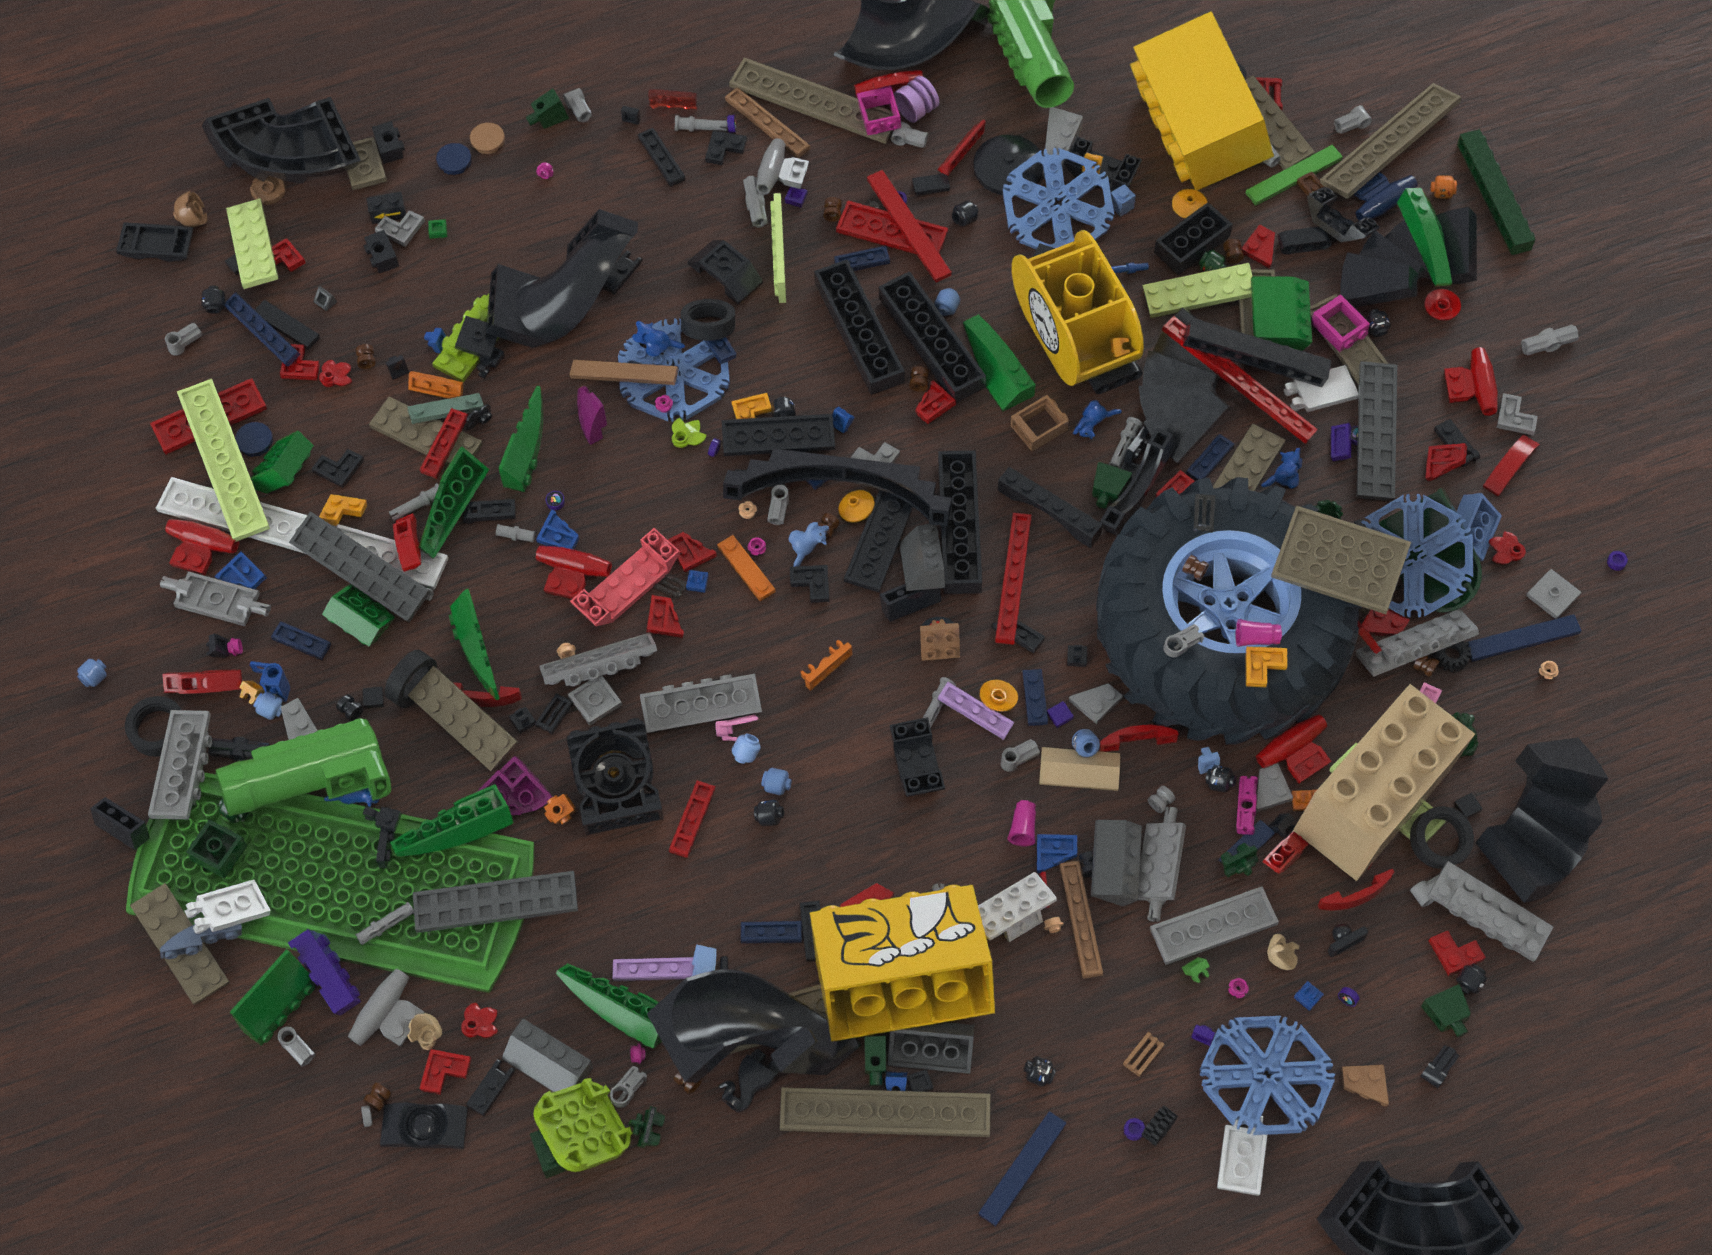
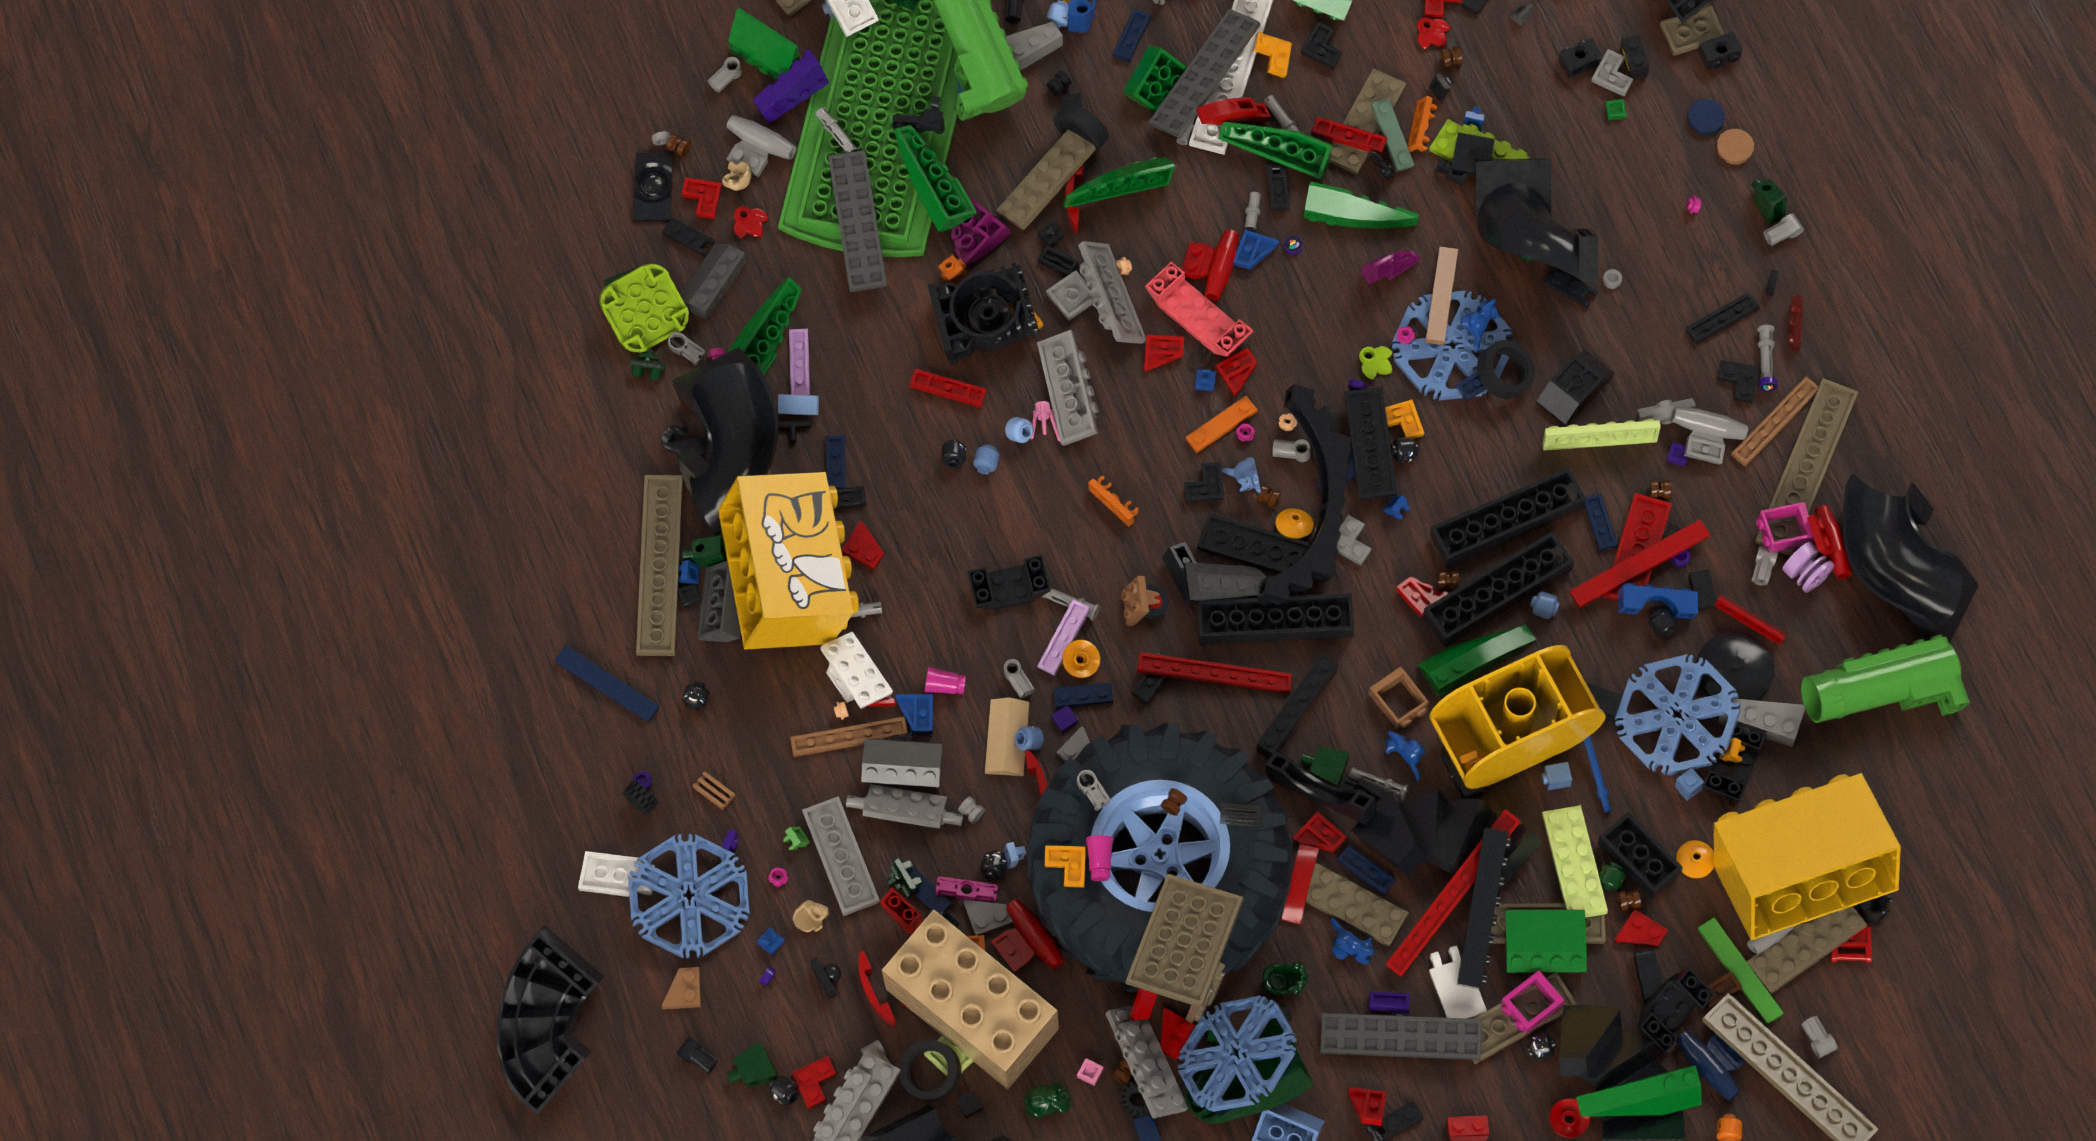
camera: 90 degrees right, 5 degrees up
none -> blue arch [1618,583,1698,619]

